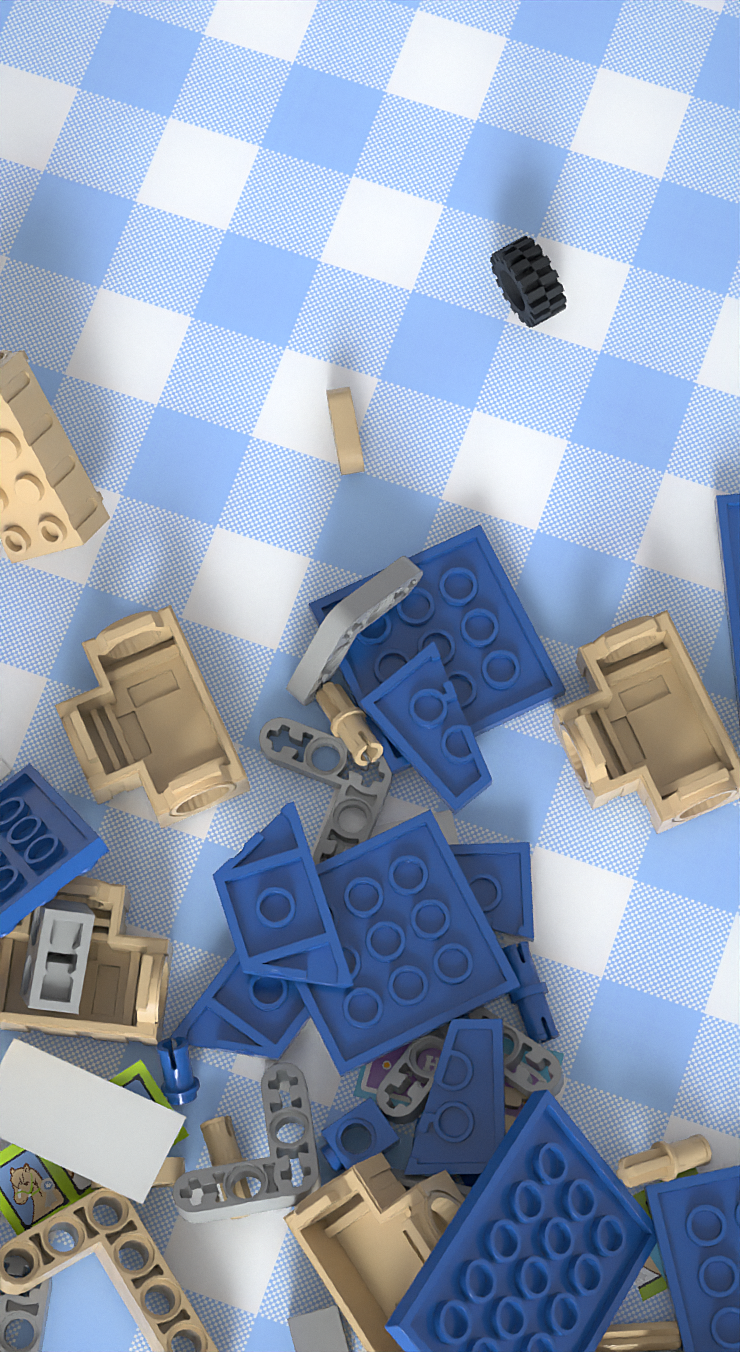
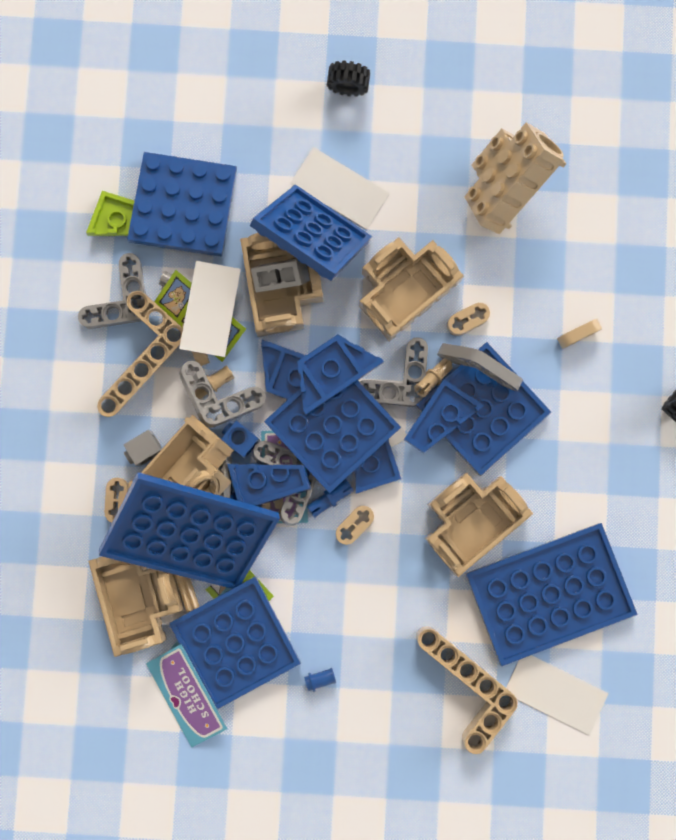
camera: 70 degrees right, 10 degrees up
blue pin [156,1037,200,1105] -> none
tan axle [616,1134,712,1187] -> none
none -> tan beam [336,506,374,545]
none -> tan beam [447,302,490,336]

